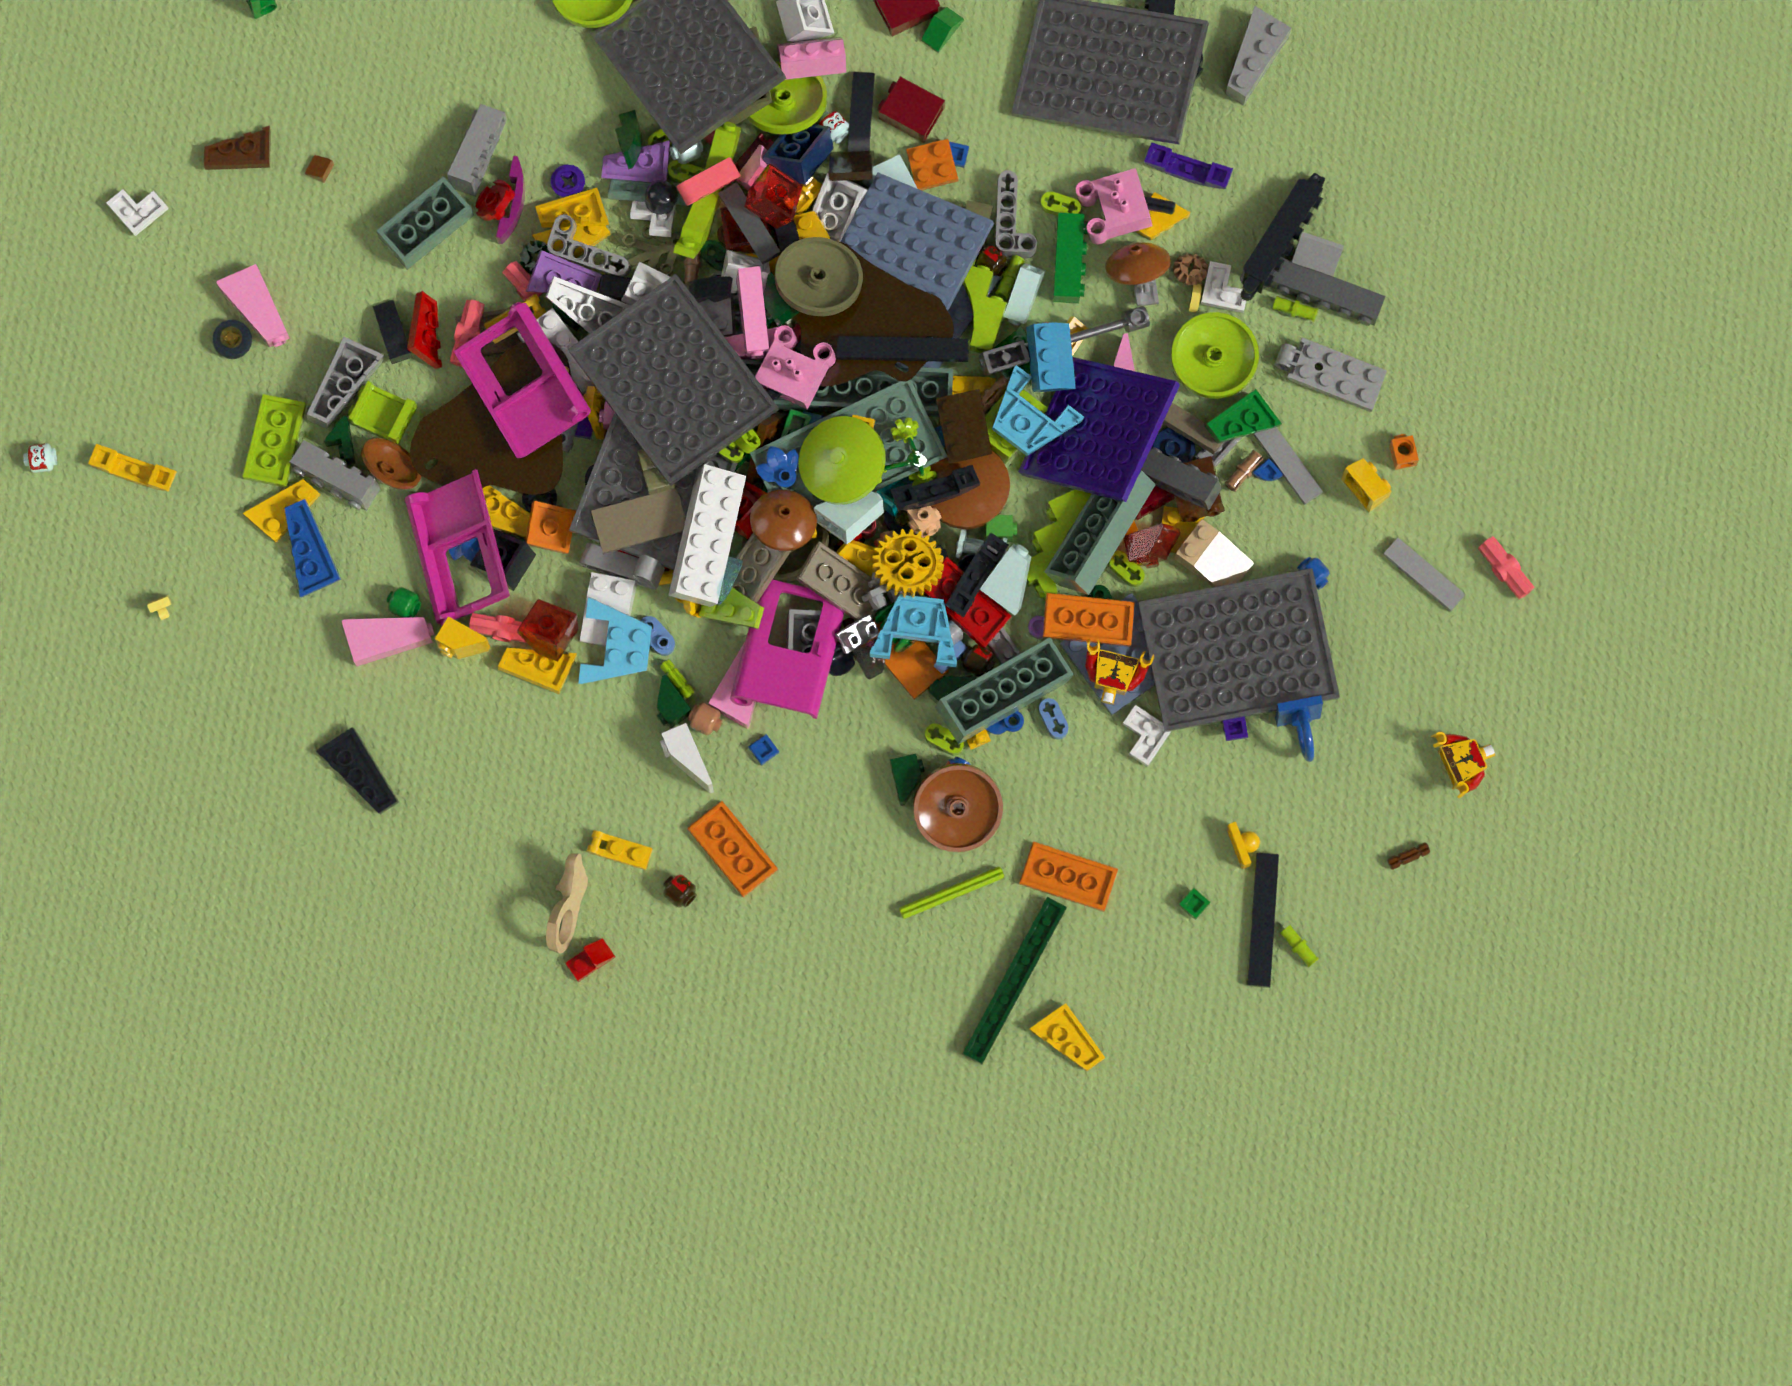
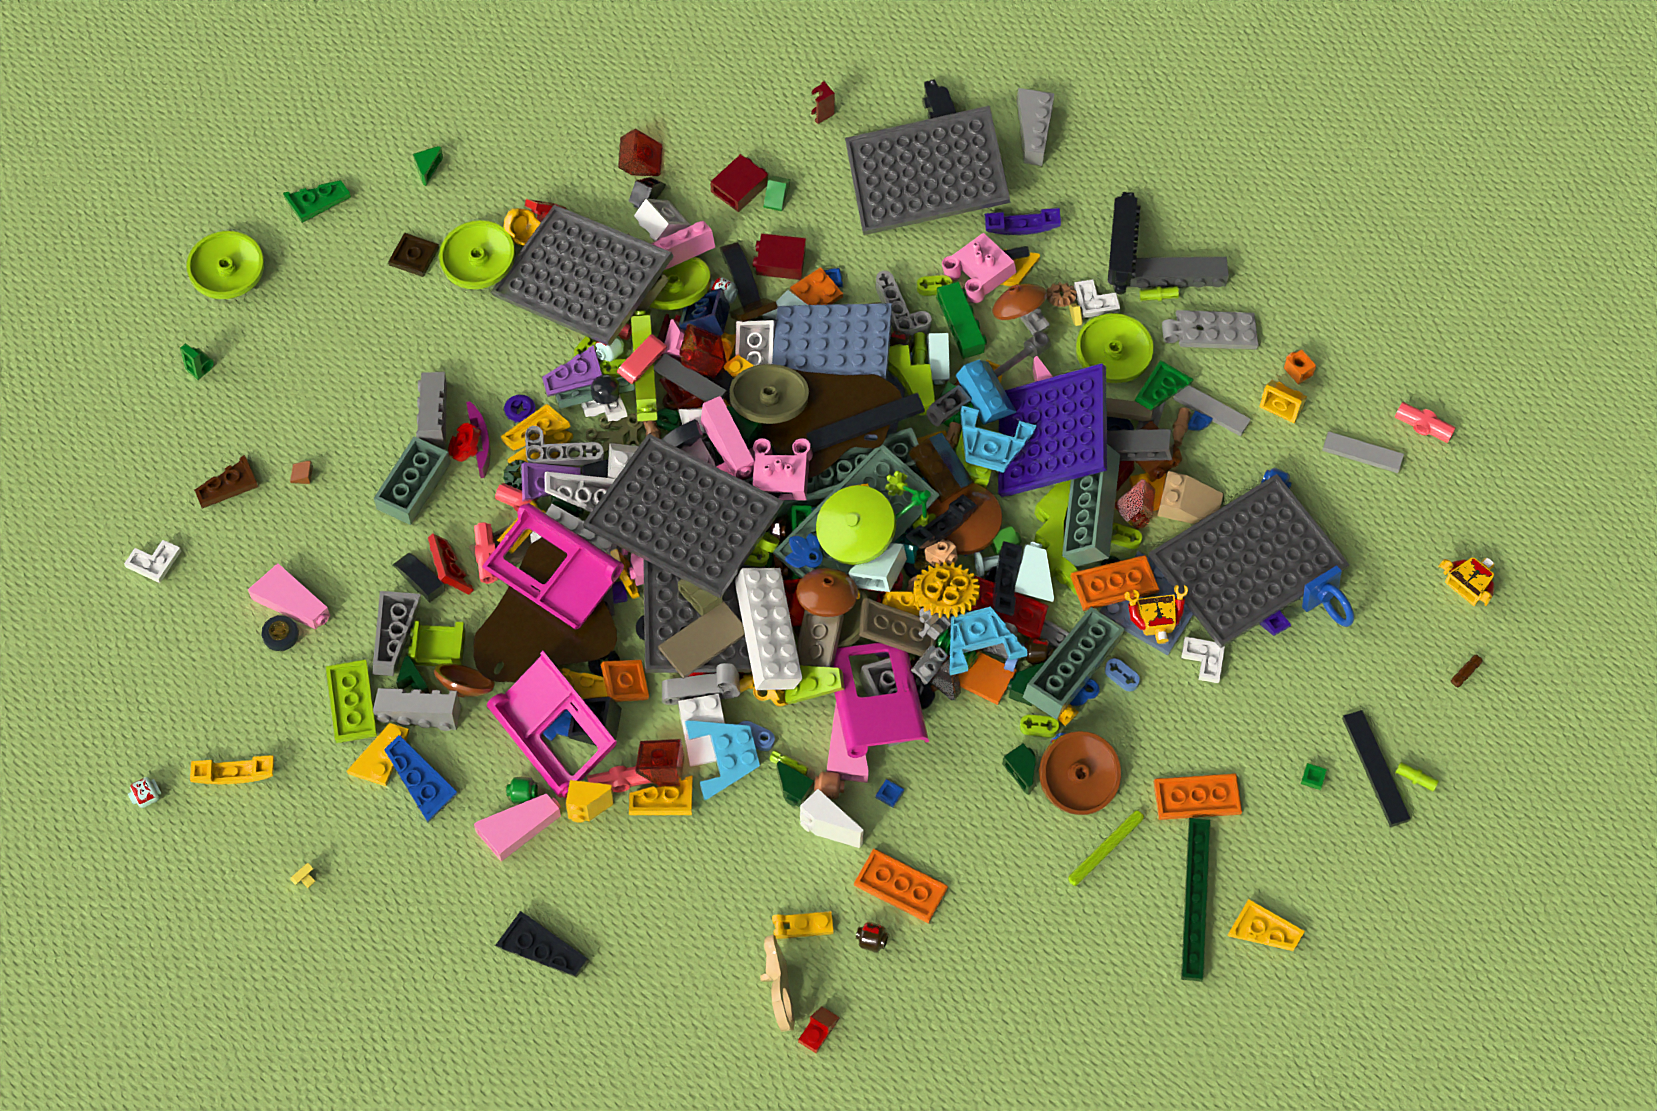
camera: 25 degrees left, 15 degrees down
dark green slope [615,110,642,170] -> none
clear light blue slope [718,556,743,605] -> none
medium lavender tile [1028,616,1044,639] -> none
yellow tile [1226,821,1260,869] -> none
light grey slope [1292,232,1344,276] -> none

